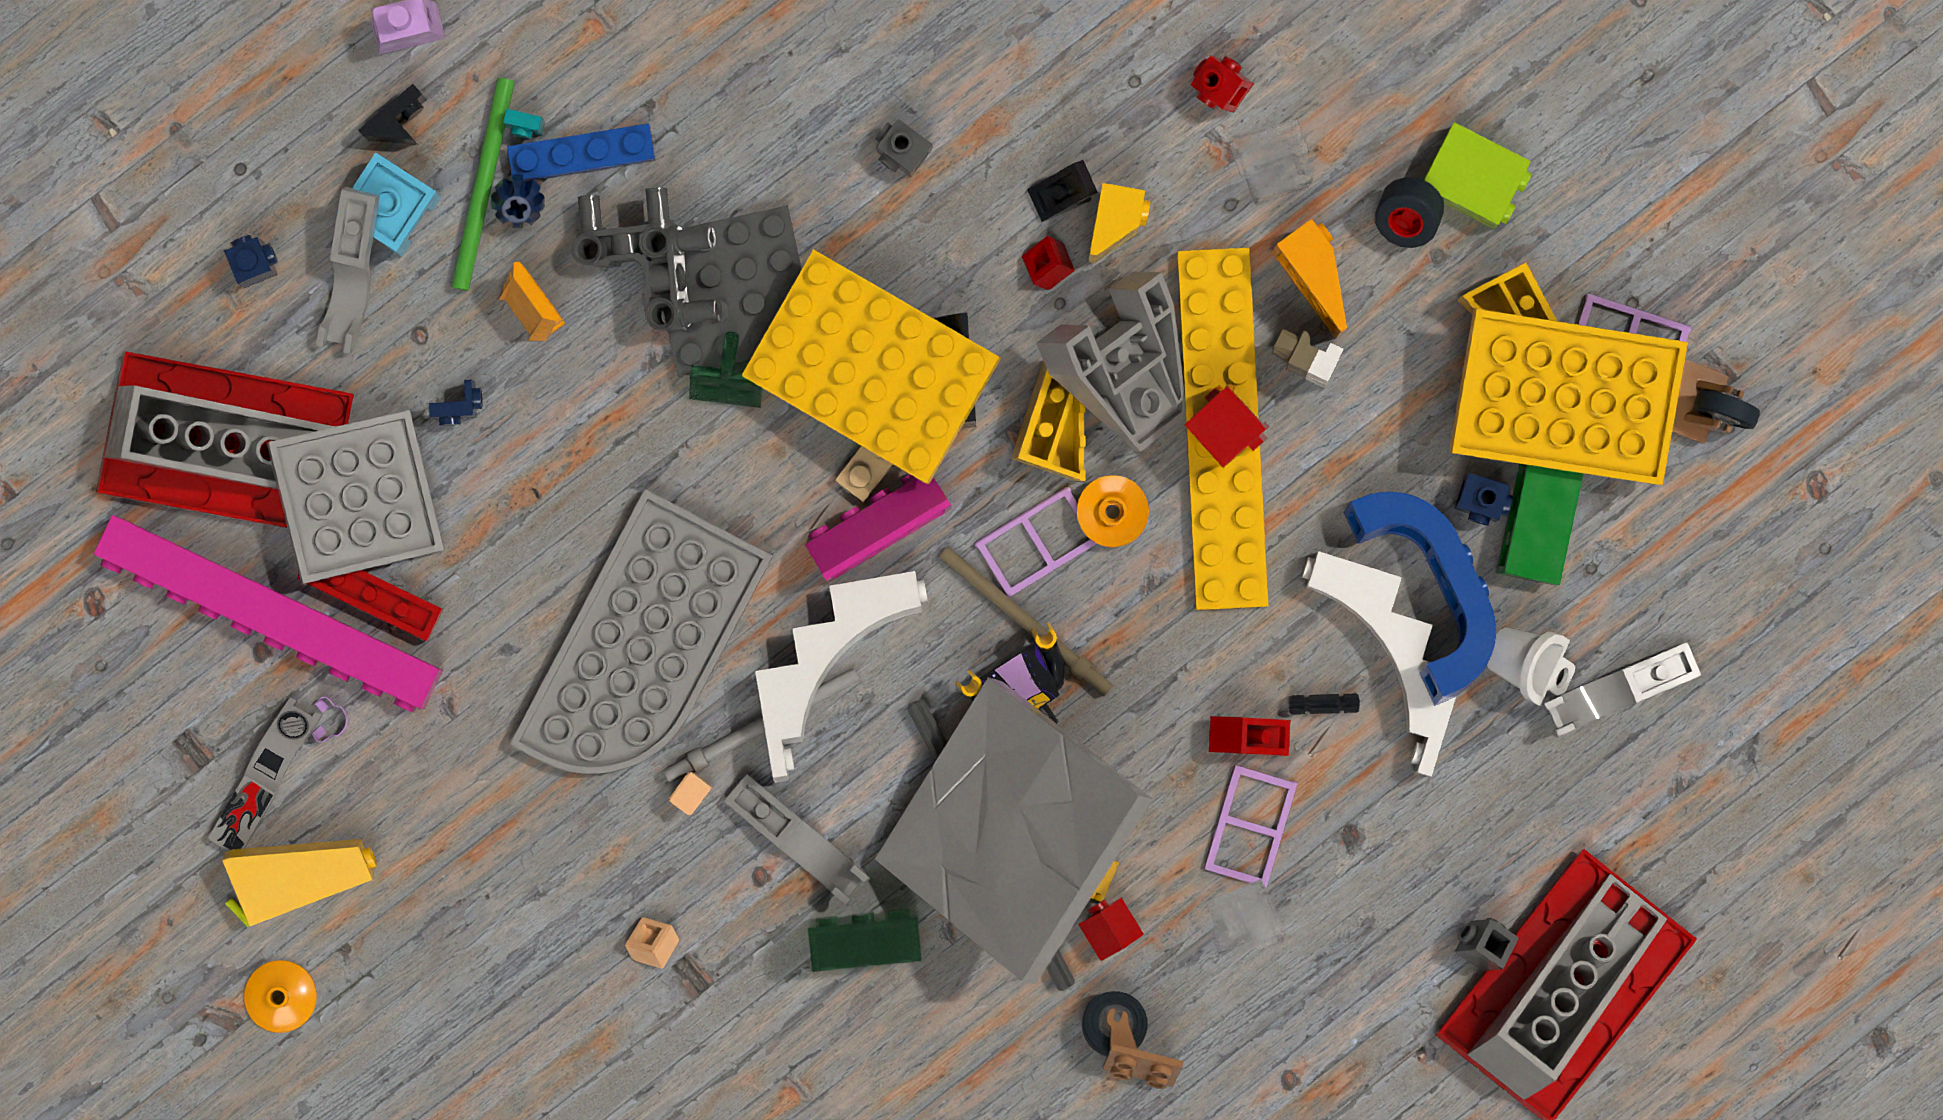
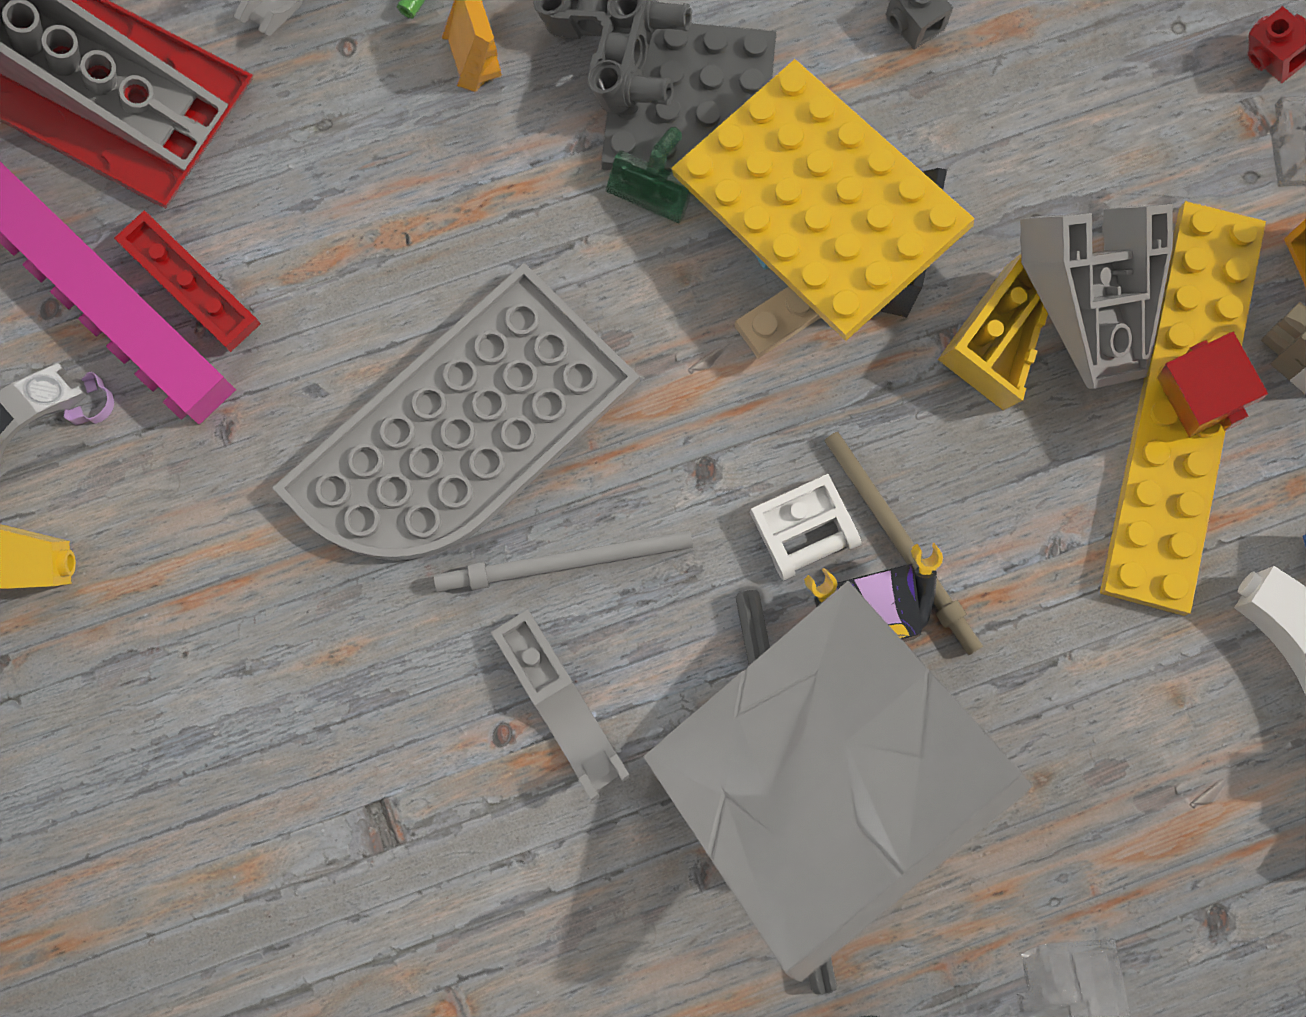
camera: 20 degrees right, 10 degrees down
light grey plate [267,410,444,584] -> none
dark blue bracket [429,379,483,426] -> none
light nougat slope [625,917,679,969] -> none
light nougat slope [669,772,714,815] -> none
white arch [755,571,928,783] -> none
dark pink slope [805,474,951,583] -> none
clear green brick [808,909,922,972] -> none
lavender window [974,486,1096,597] -> none
red slope [1022,235,1075,290] -> none
black slope [1027,160,1098,222] -> none
light orange dish [1077,475,1149,547] -> none
red brick [1078,897,1144,961] -> none
yellow slope [1088,183,1151,264] -> none
lavender window [1204,765,1297,889] -> none
red slope [1209,716,1291,756] -> none
black axle [1289,693,1360,715] -> none
none -> white plate [750,474,861,581]

